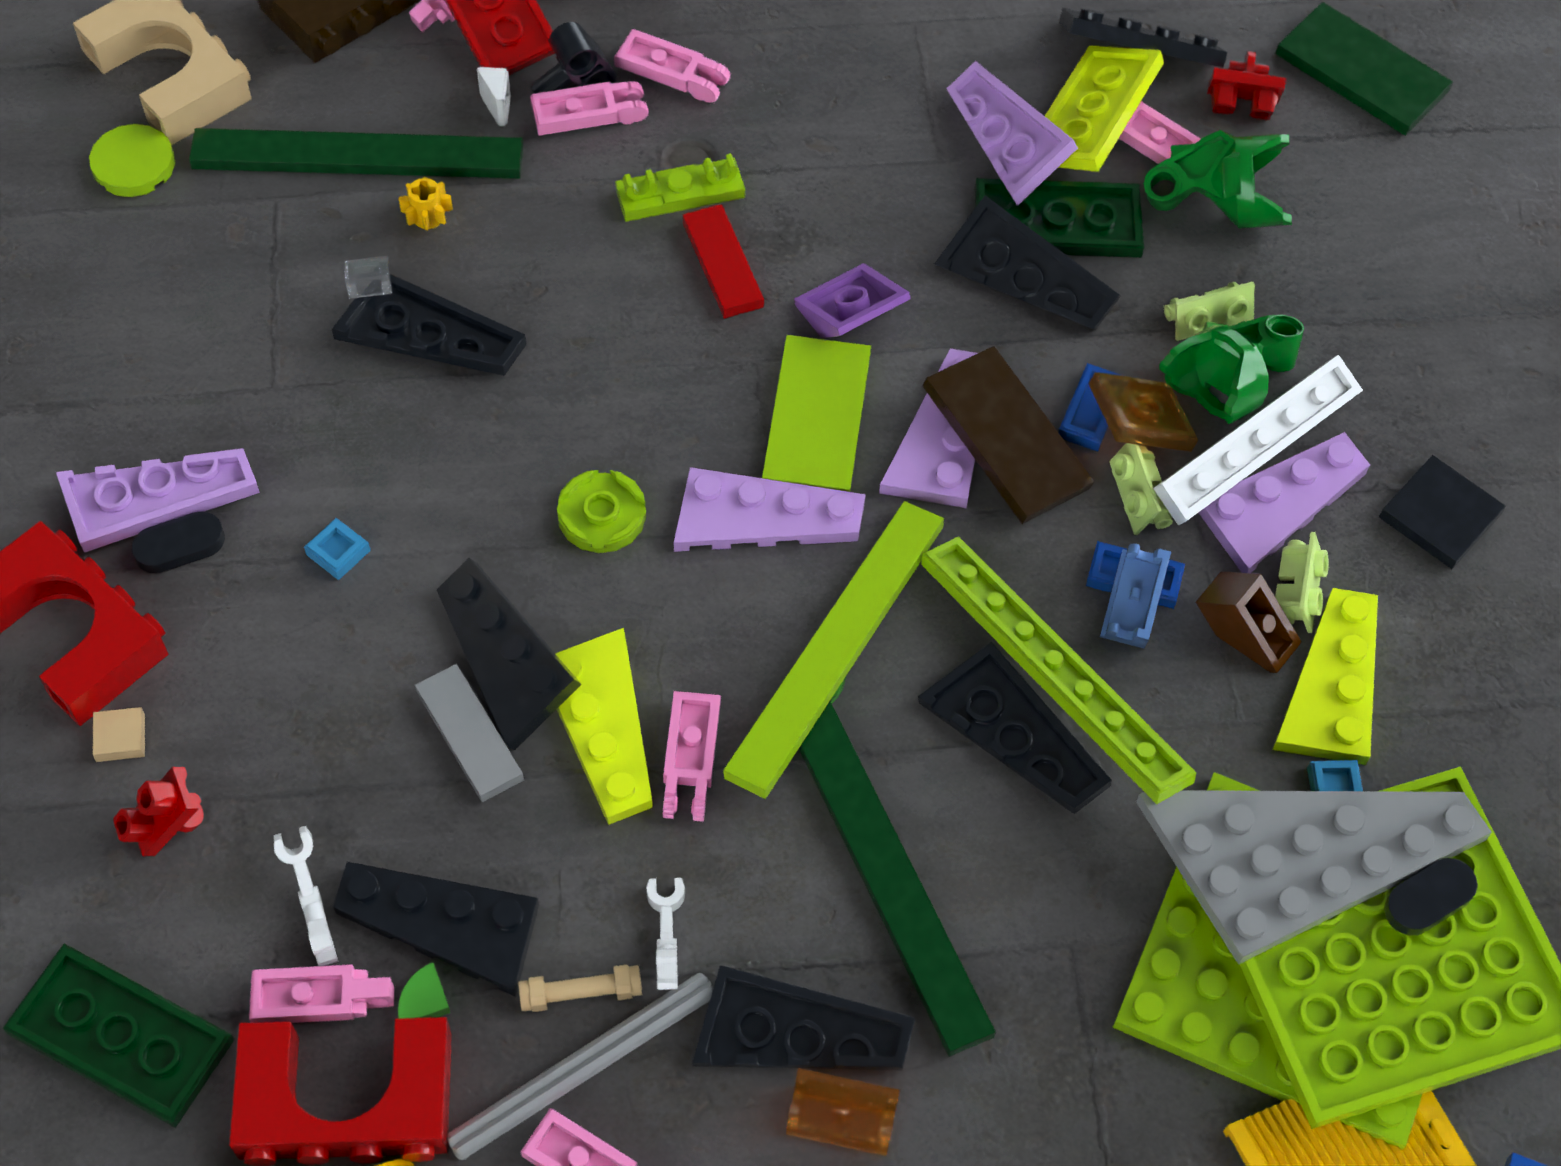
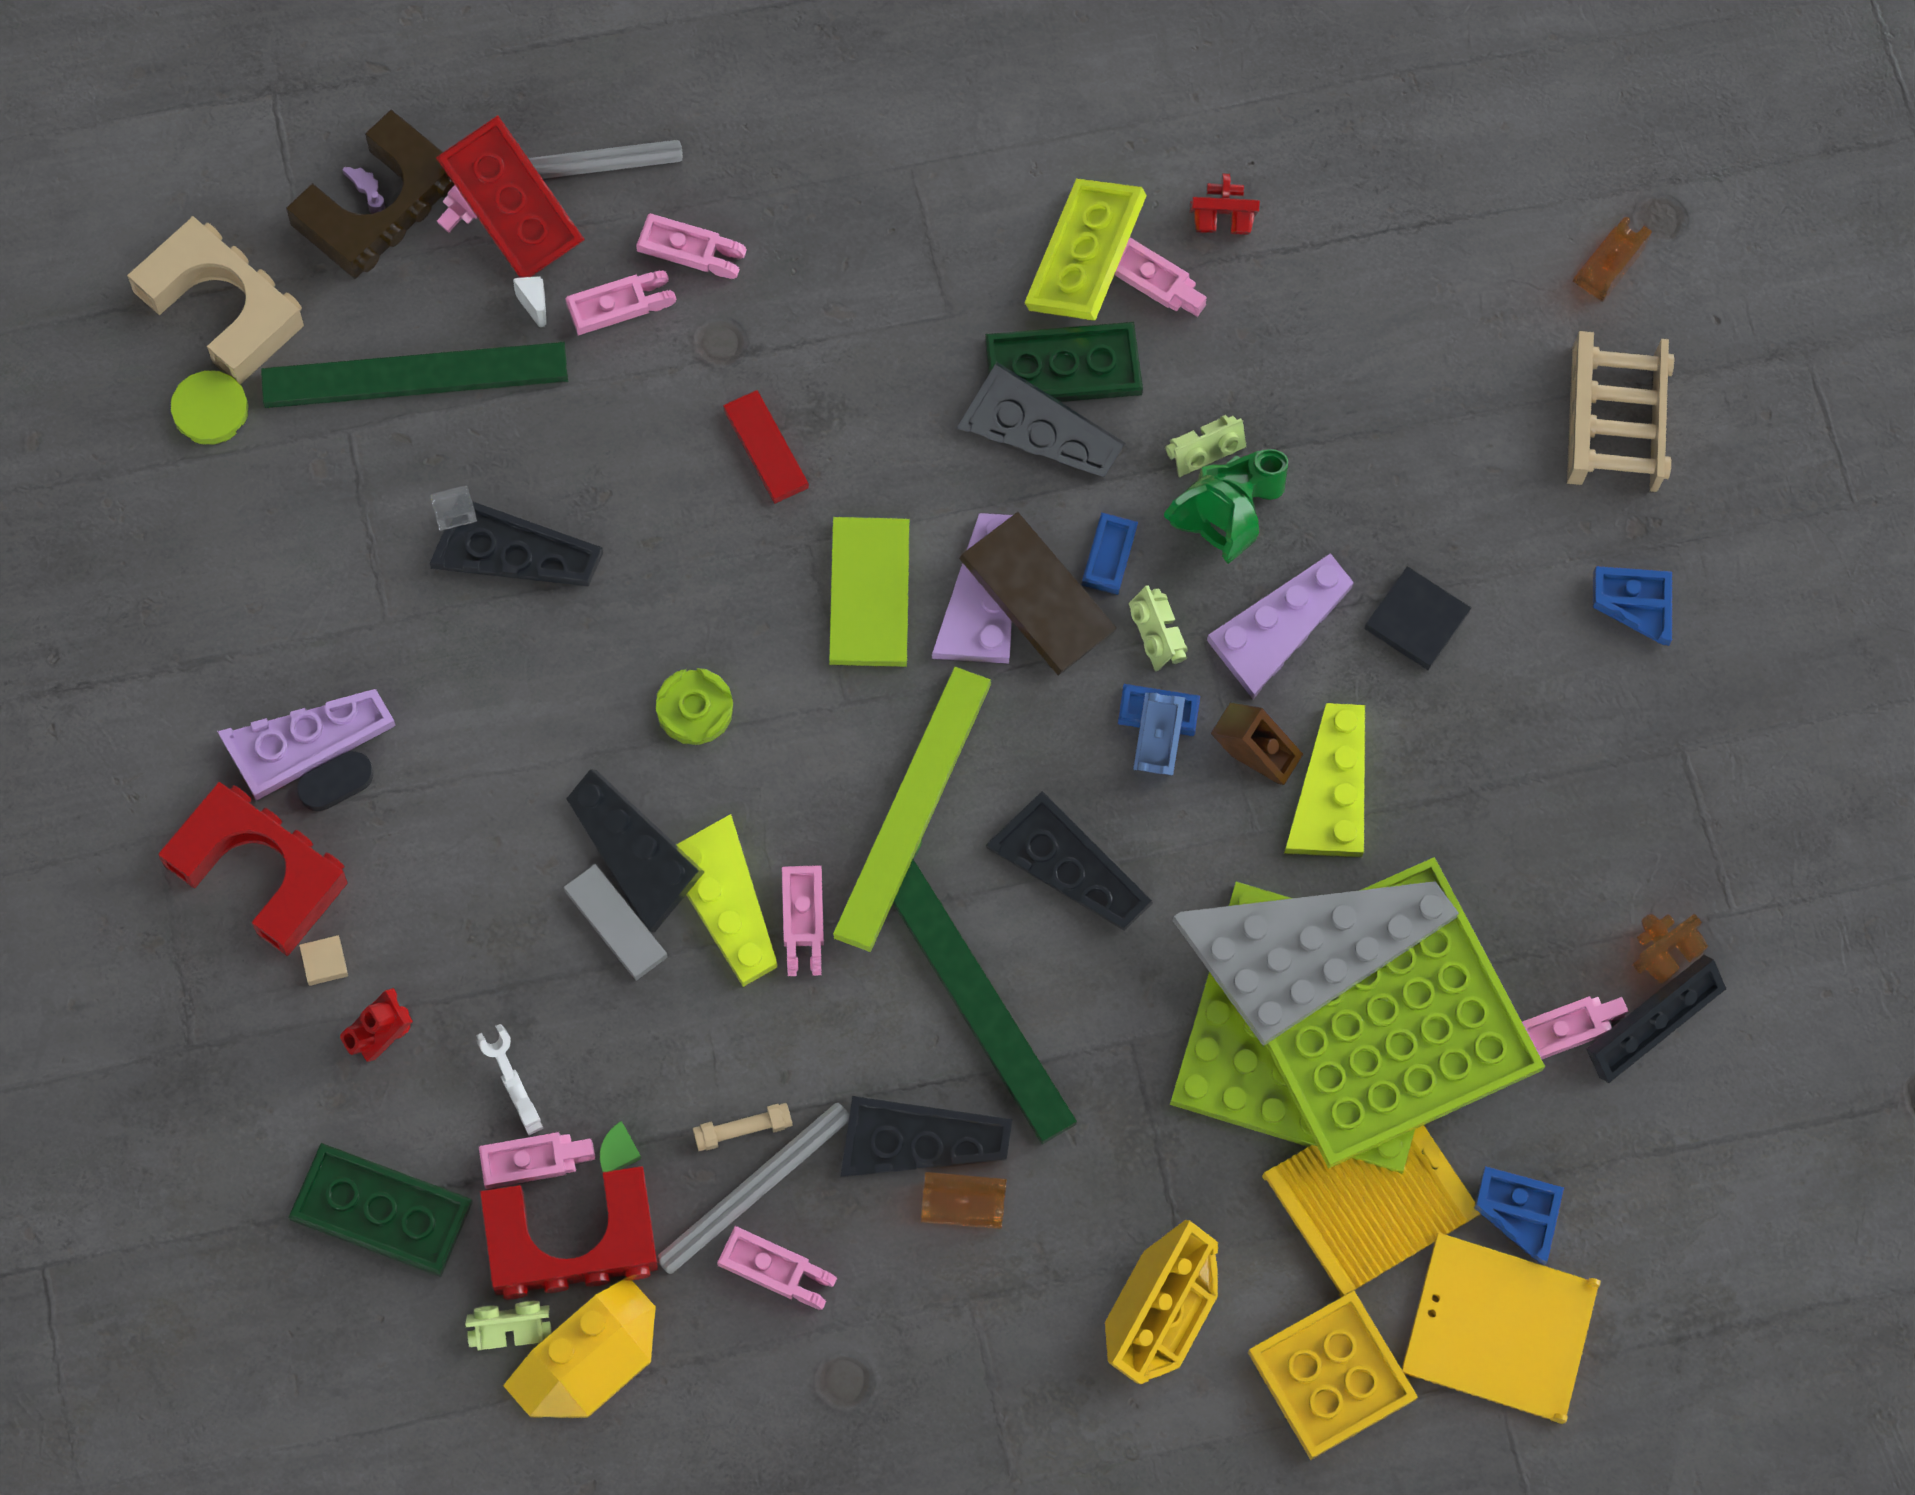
camera: 10 degrees left, 10 degrees up
dark azure tile [304,518,371,580] -> none
black wing [333,862,539,997] -> none
yellow gear [399,177,453,231] -> none
black beam [531,22,617,94] -> none
lime plate [615,154,745,222] -> none
white piece [646,878,685,990] -> none
lavender wing [674,467,866,552] -> none
medium lavender slope [794,263,910,339] -> none
lime tile [921,536,1197,804] -> none
lavender wing [946,61,1078,206] -> none
black wing [1059,8,1228,68] -> none
clear orange tile [1089,372,1198,452] -> none
green piece [1144,130,1292,229] -> none
white plate [1153,355,1363,525] -> none
dark green tile [1275,2,1453,136] -> none
yellowish green hinge [1275,532,1329,633] -> none
dark azure tile [1307,760,1363,791] -> none
black tile [1384,858,1478,936] -> none

